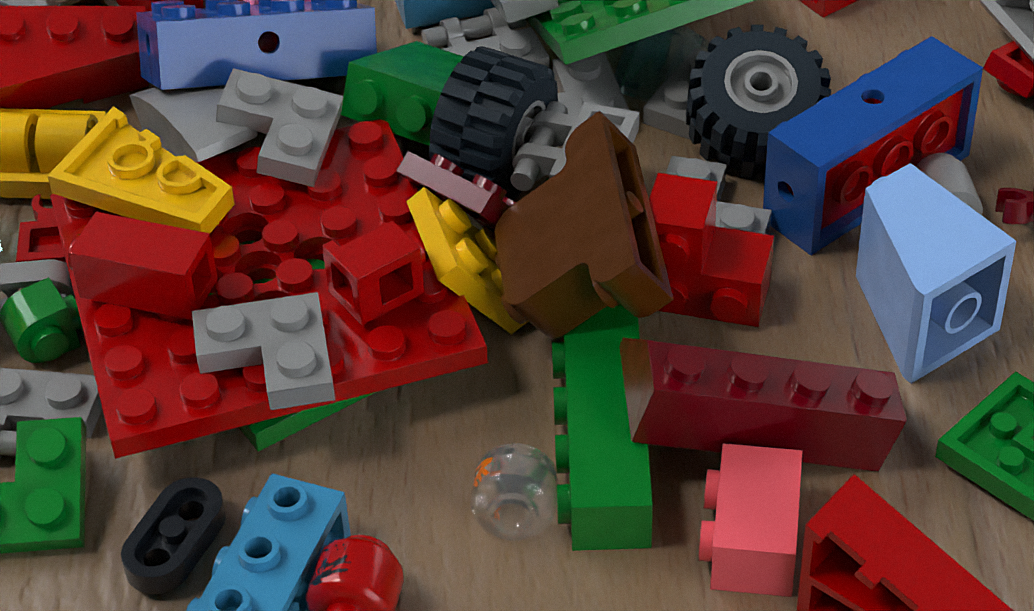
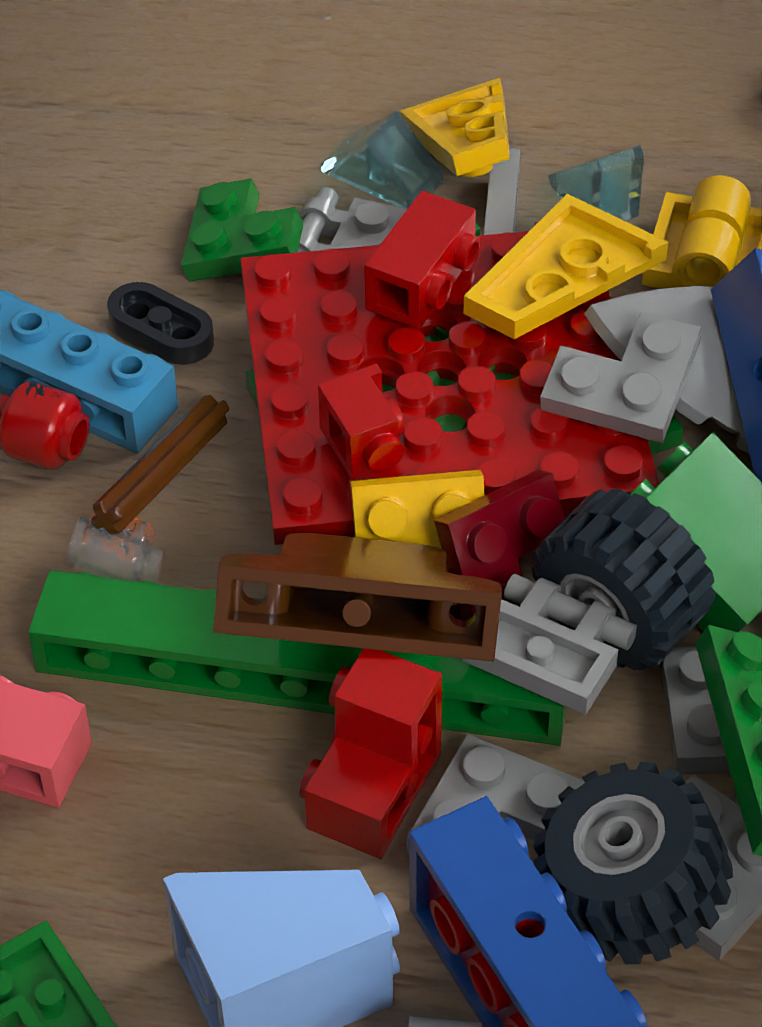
camera: 100 degrees right, 5 degrees up
light grey plate [192,292,335,410] -> none
dark red slope [620,338,907,472] -> none
none -> reddish brown axle [91,395,229,535]

